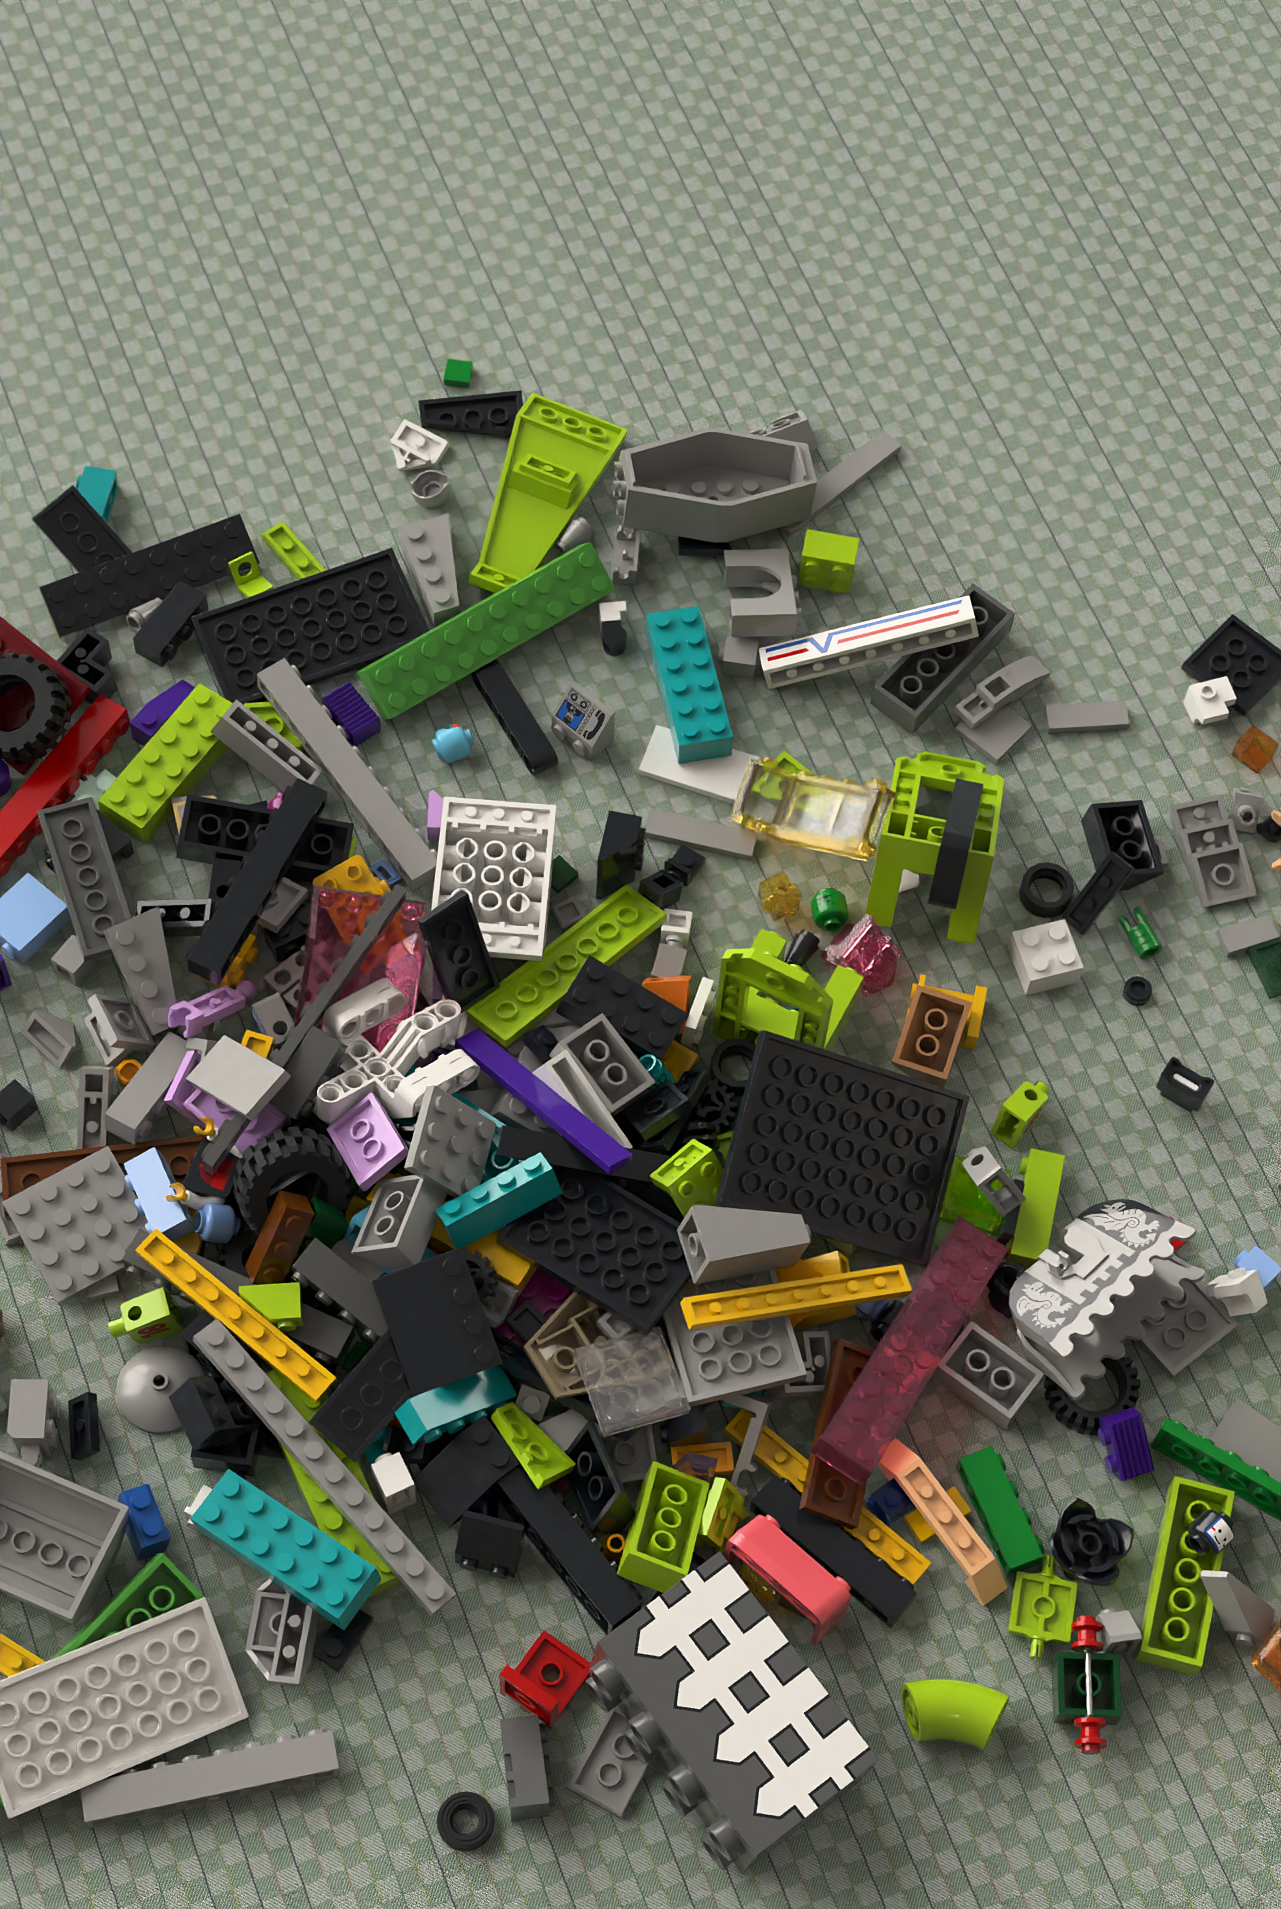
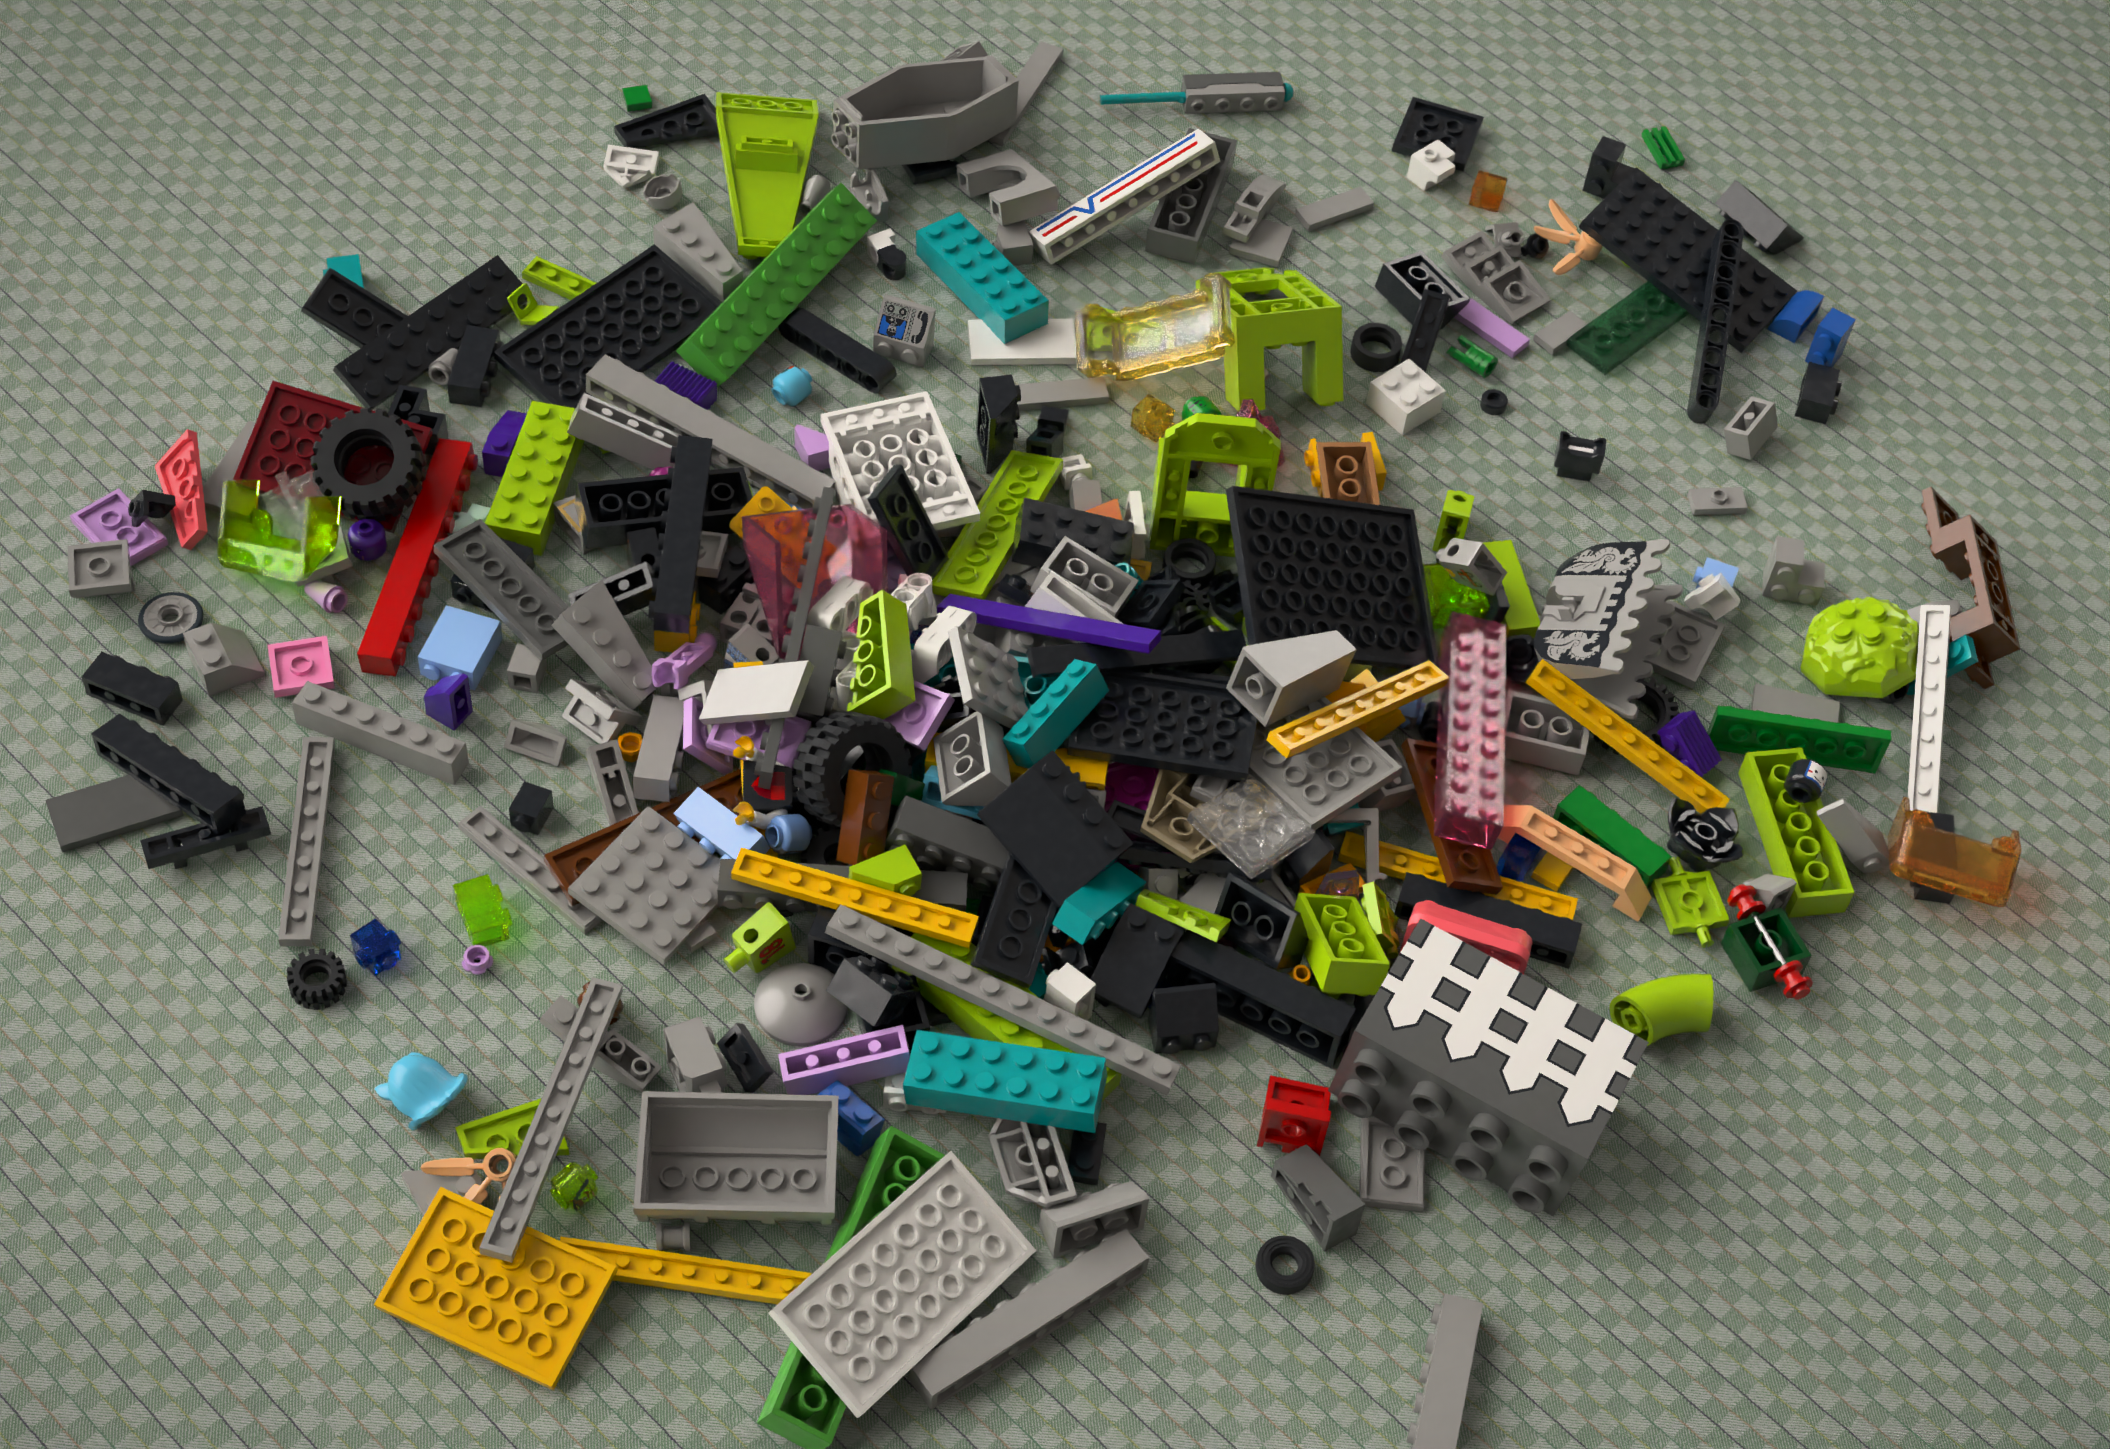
camera: 25 degrees left, 10 degrees down
lime bracket [650,1139,724,1218] -> none
lime brick [798,529,860,594] -> none
black beam [928,778,984,910] -> none
none -> lavender brick [778,1025,910,1095]
none -> lime wedge [847,590,916,720]
none -> light grey slope [1039,1181,1149,1258]
none -> piece [1100,72,1294,114]
none -> lavender tile [1454,297,1530,358]
none -> yellow plate [1525,659,1730,814]

